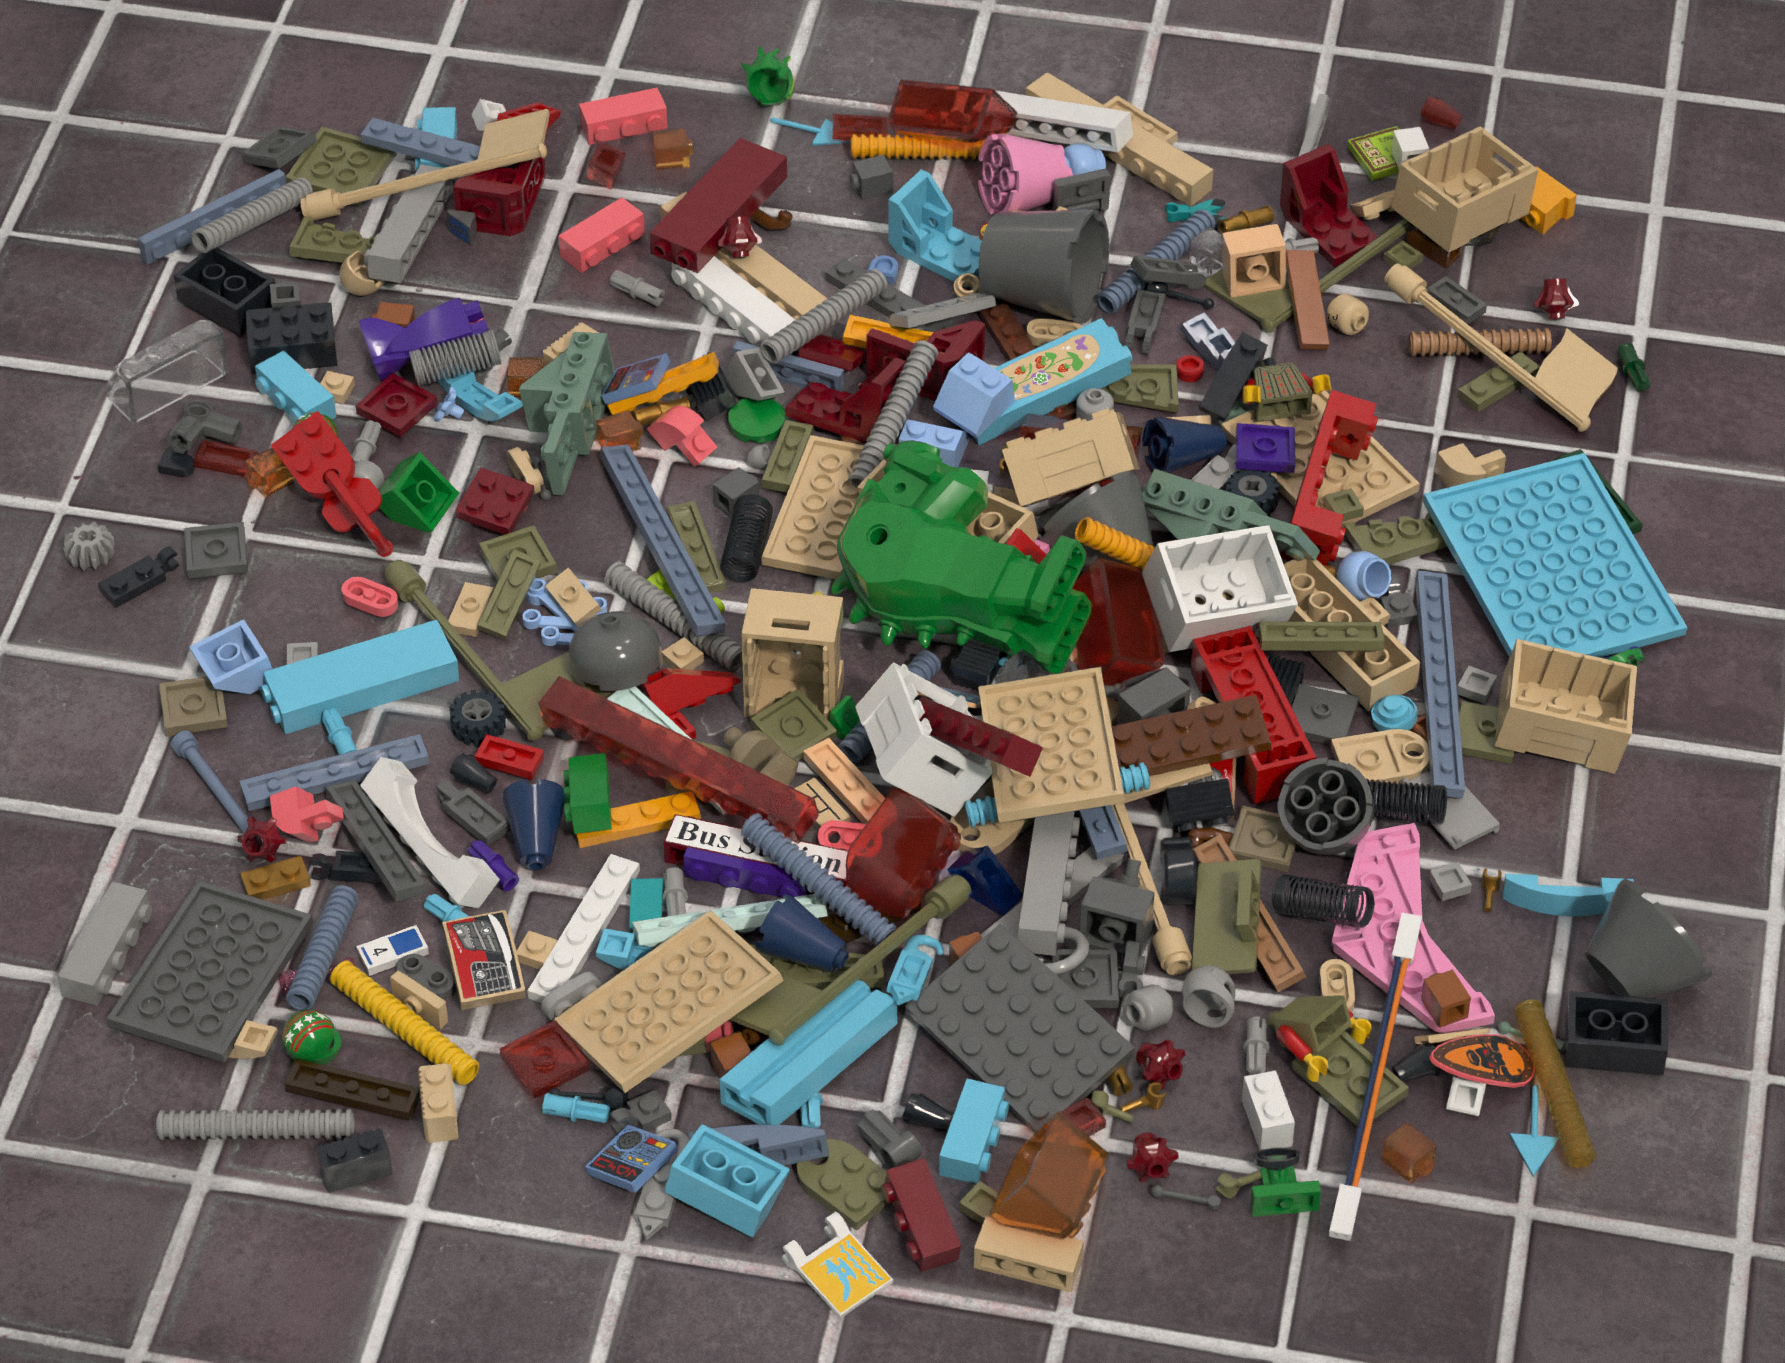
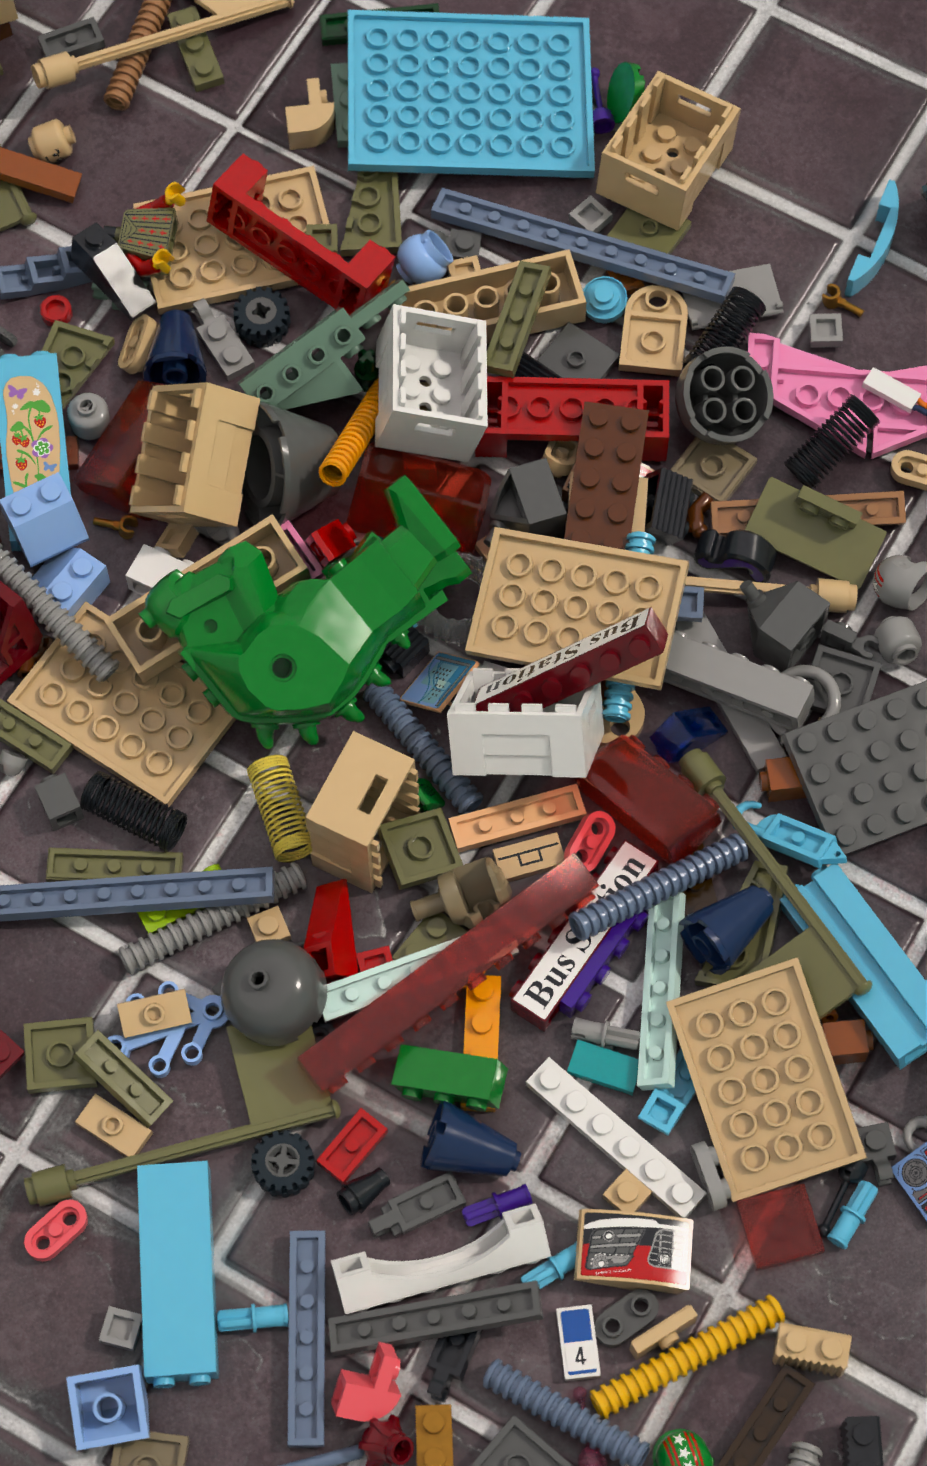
camera: 70 degrees left, 20 degrees up
dark purple tile [1235,423,1295,473] -> none

